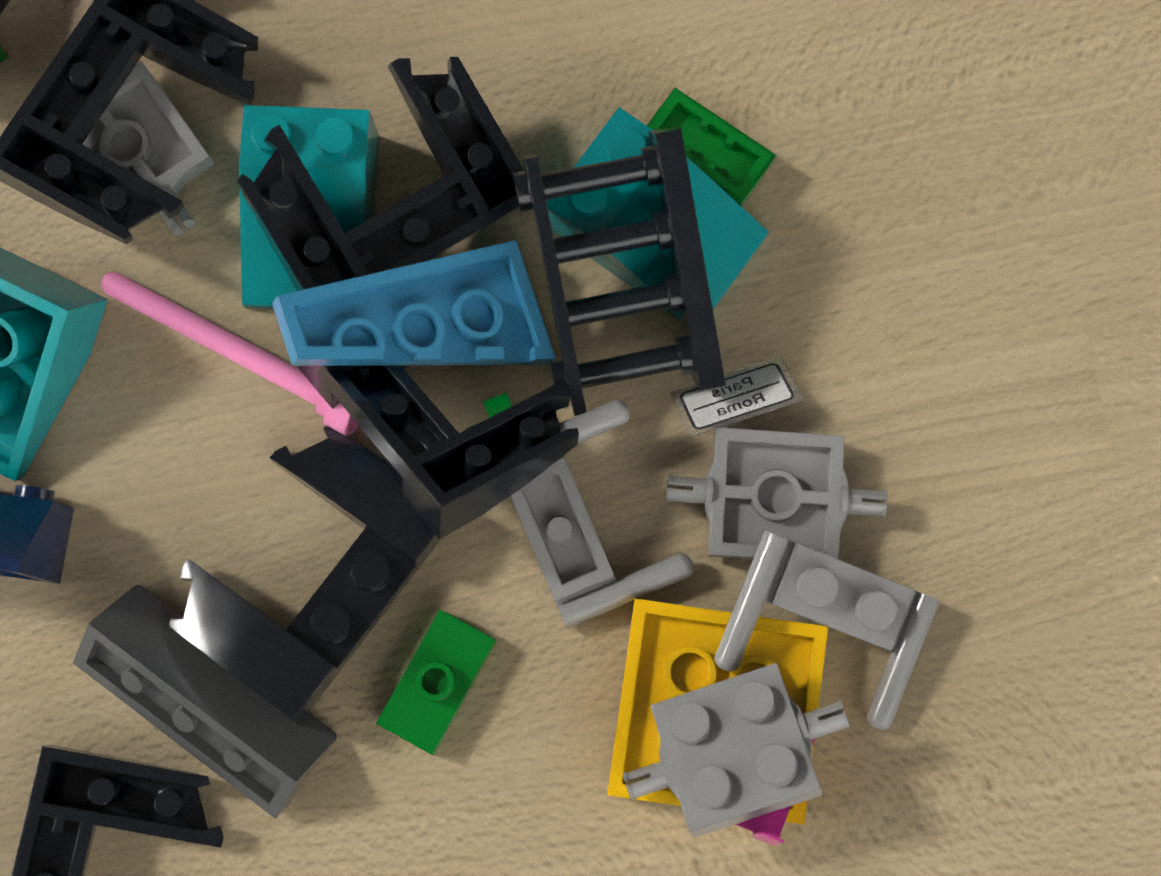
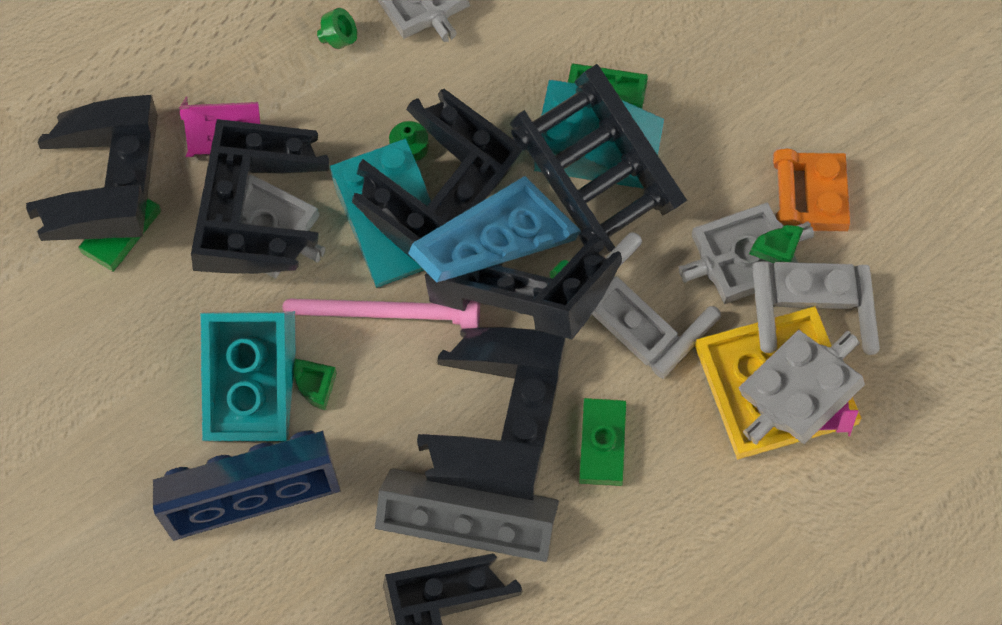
camera: 25 degrees left, 15 degrees down
clear sticker [670,356,805,438] -> none
none -> green tile [294,358,337,410]
none -> green tile [389,121,429,162]
none -> green tile [749,225,804,264]
none -> orange plate [773,148,850,232]

